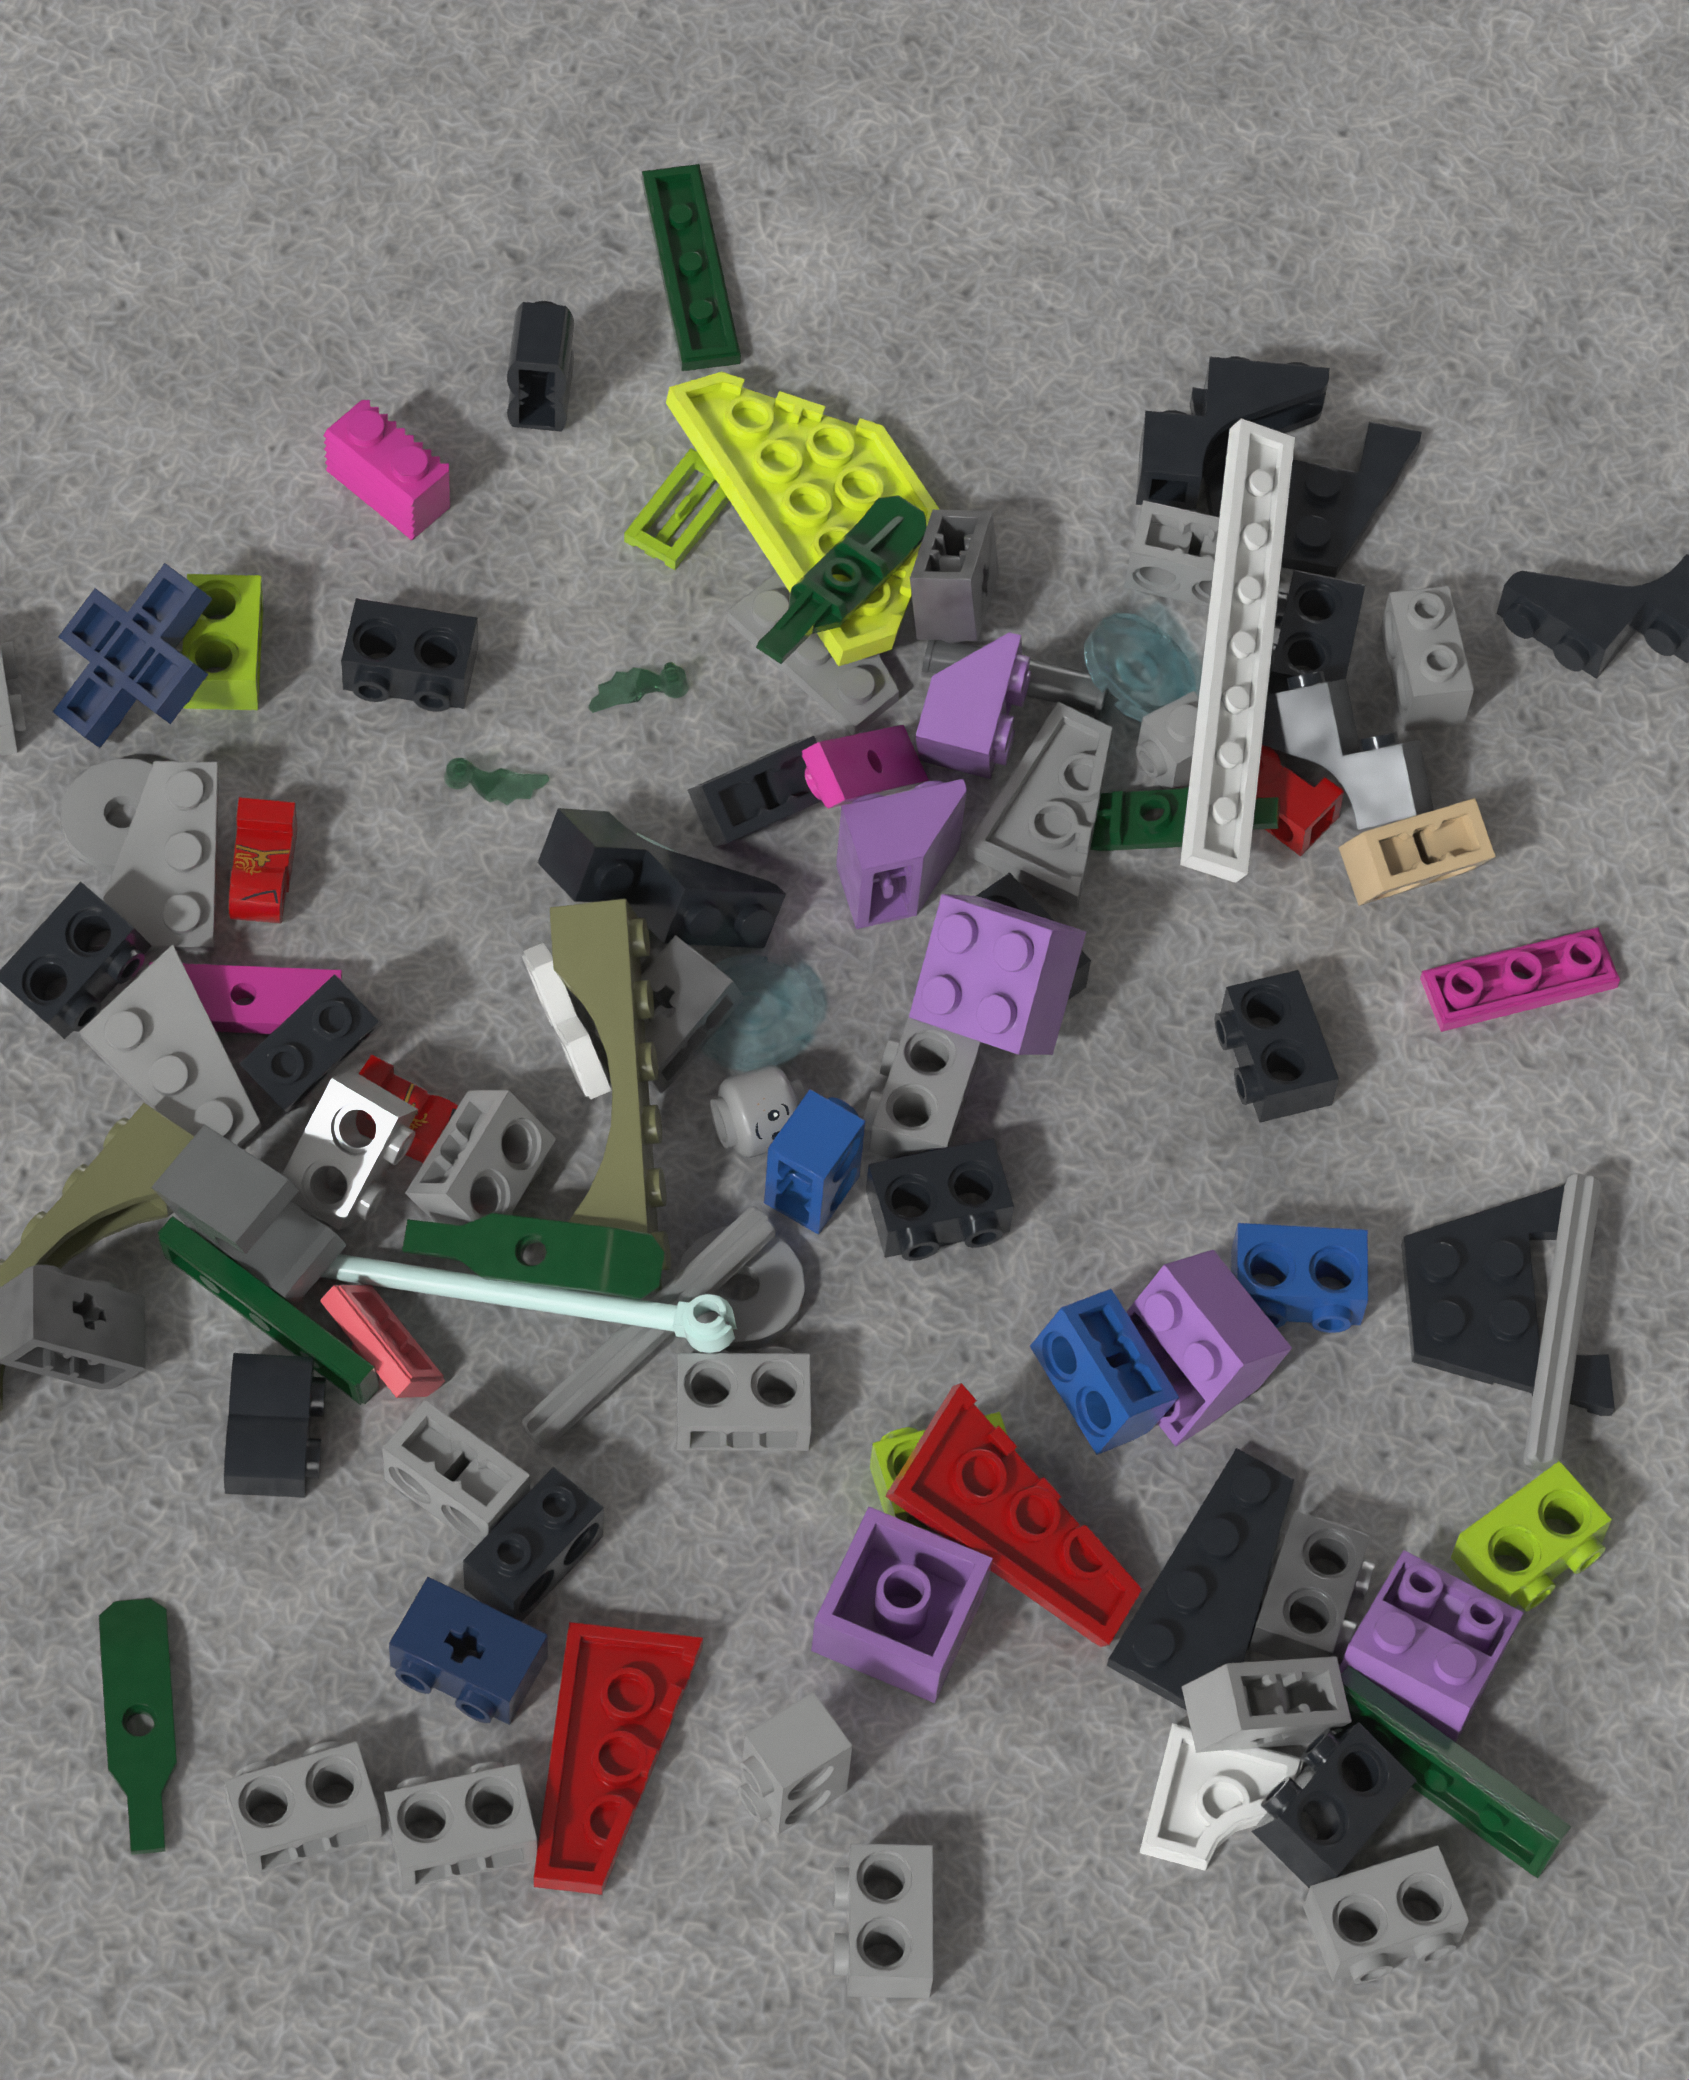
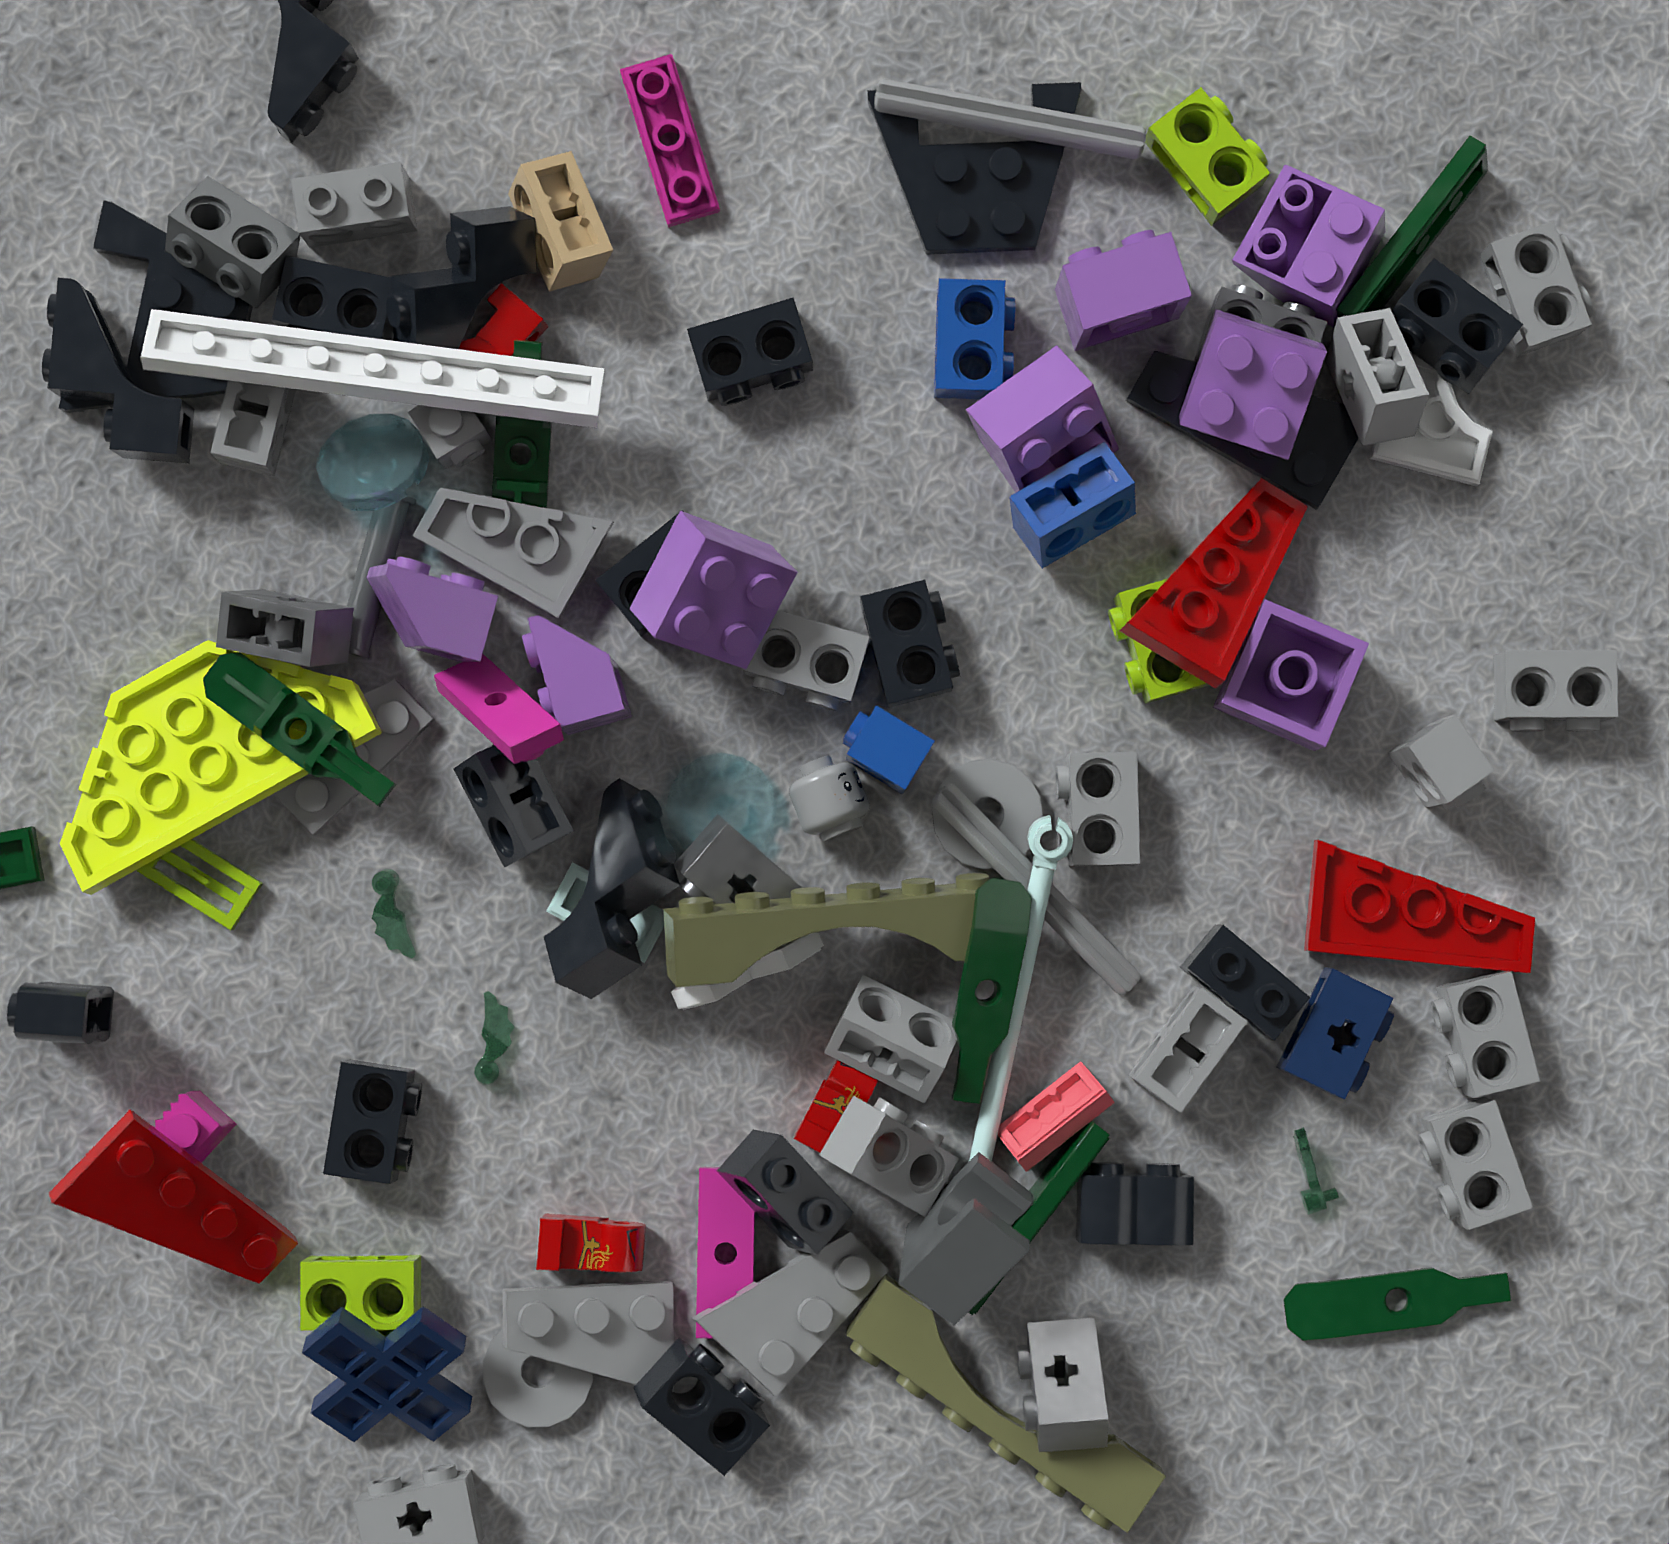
camera: 85 degrees left, 25 degrees up
none -> red wing [49,1109,299,1284]
none -> dark grey brick [165,176,300,308]
none -> medium lavender brick [1055,230,1192,351]
none -> medium lavender brick [1179,309,1327,460]
none -> clear green piece [1293,1127,1339,1215]

